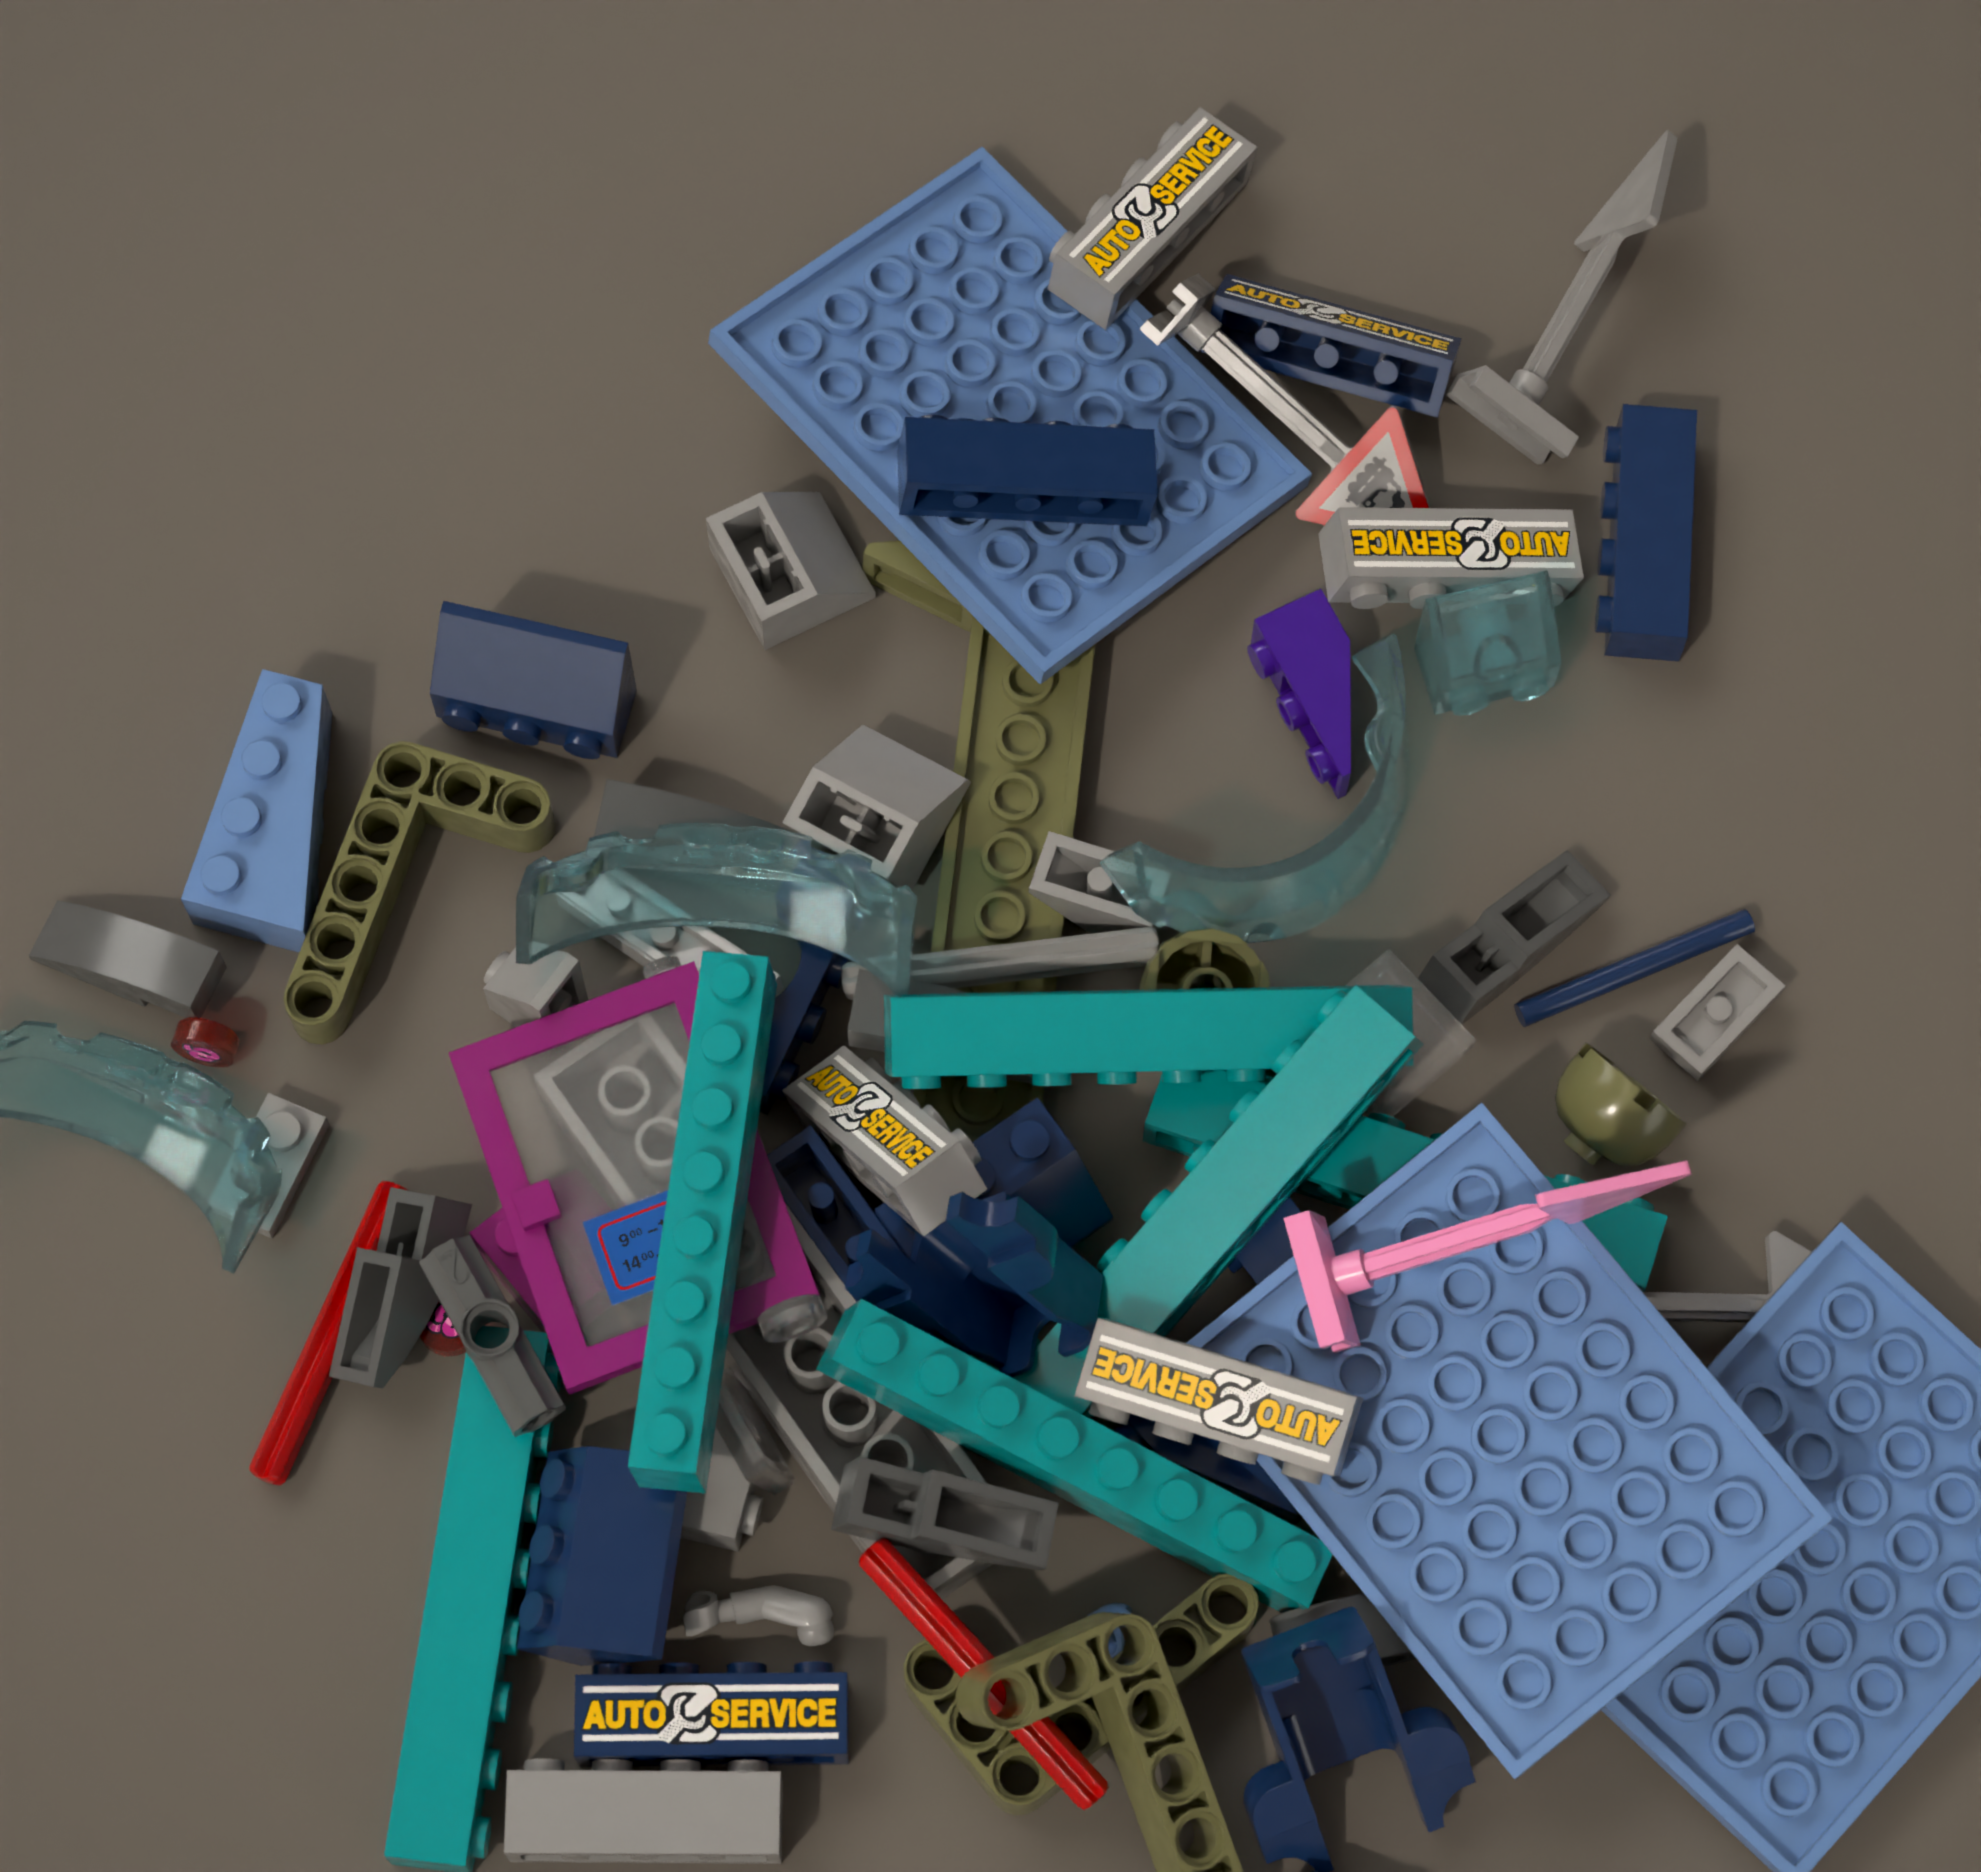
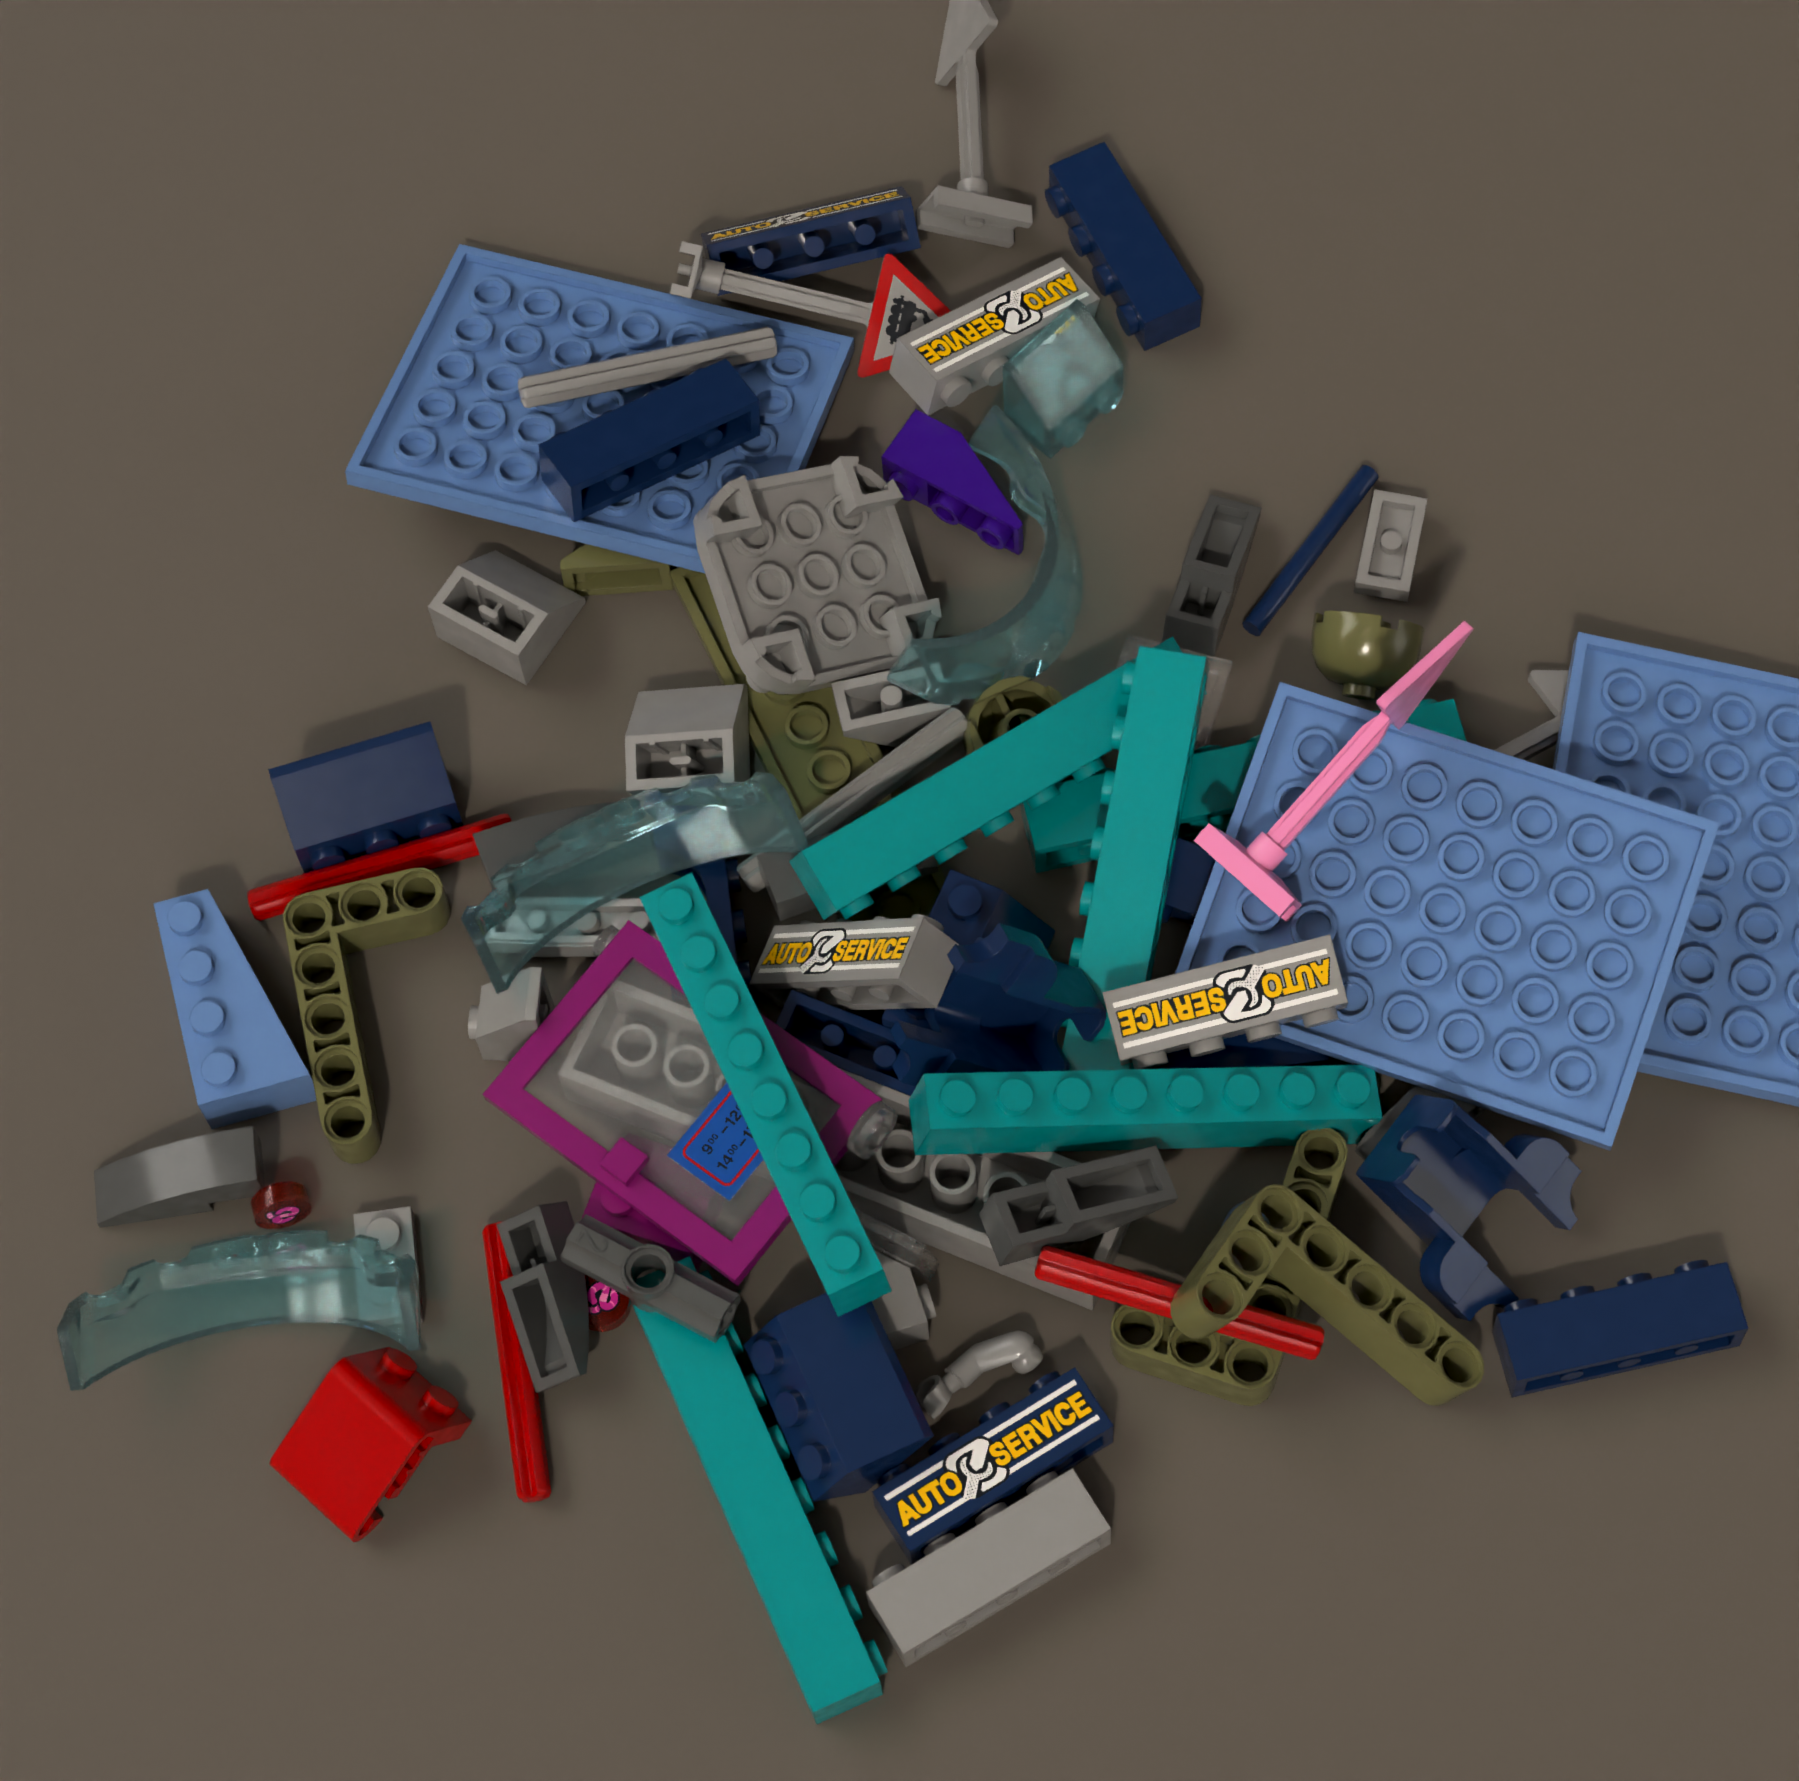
camera: 25 degrees left, 5 degrees down
light grey brick [1048,107,1258,330] -> none
none -> red axle [247,813,512,921]
none -> red piece [269,1347,472,1542]
none -> light grey axle [518,327,777,408]
none -> light grey plate [693,456,942,694]

